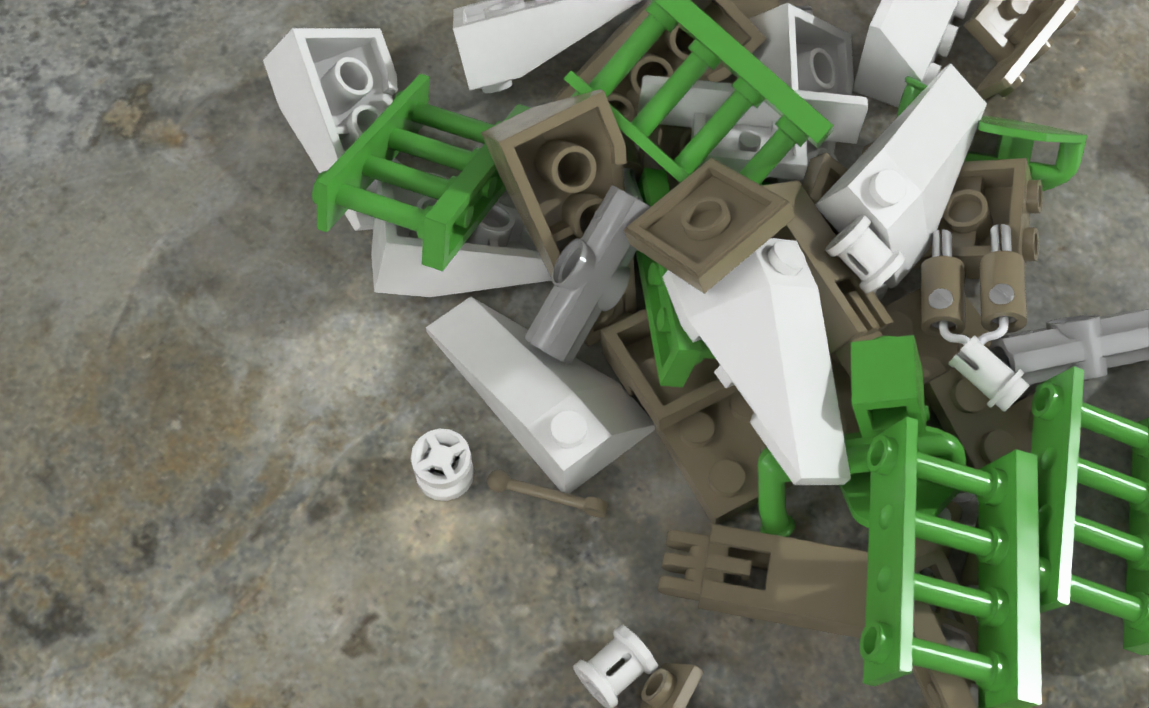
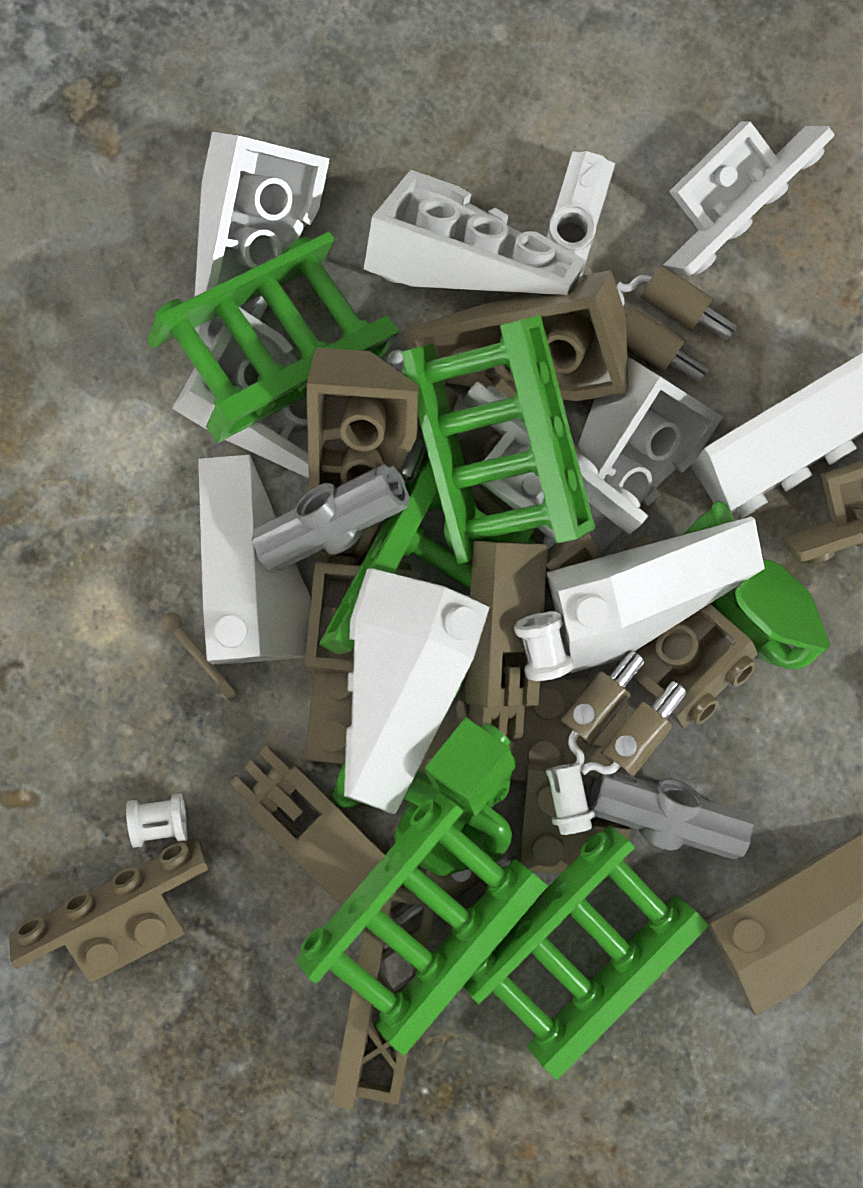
camera: 35 degrees right, 20 degrees up
white wheel [411,429,474,501] -> none
dark tan plate [623,158,795,294] -> none

